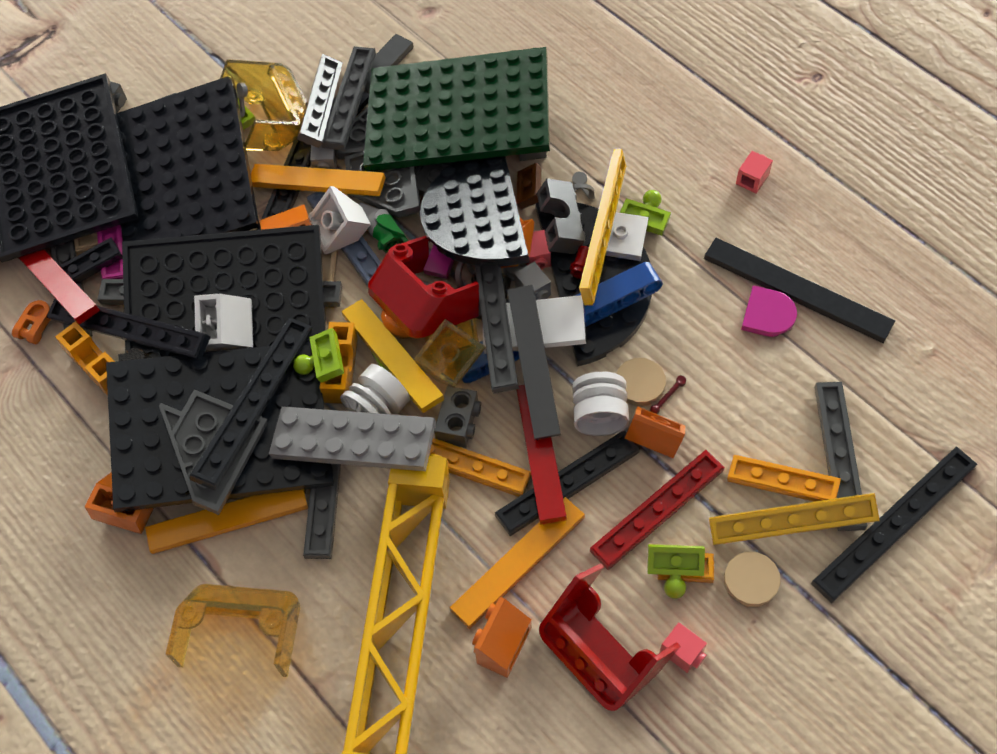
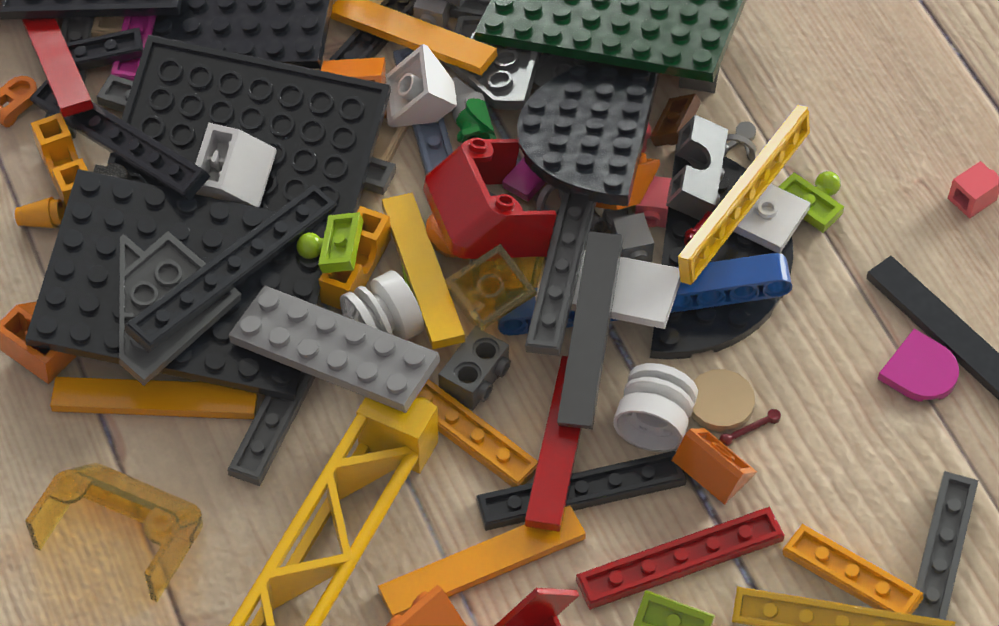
camera: 15 degrees right, 5 degrees down
none -> light orange cone [15,197,65,229]

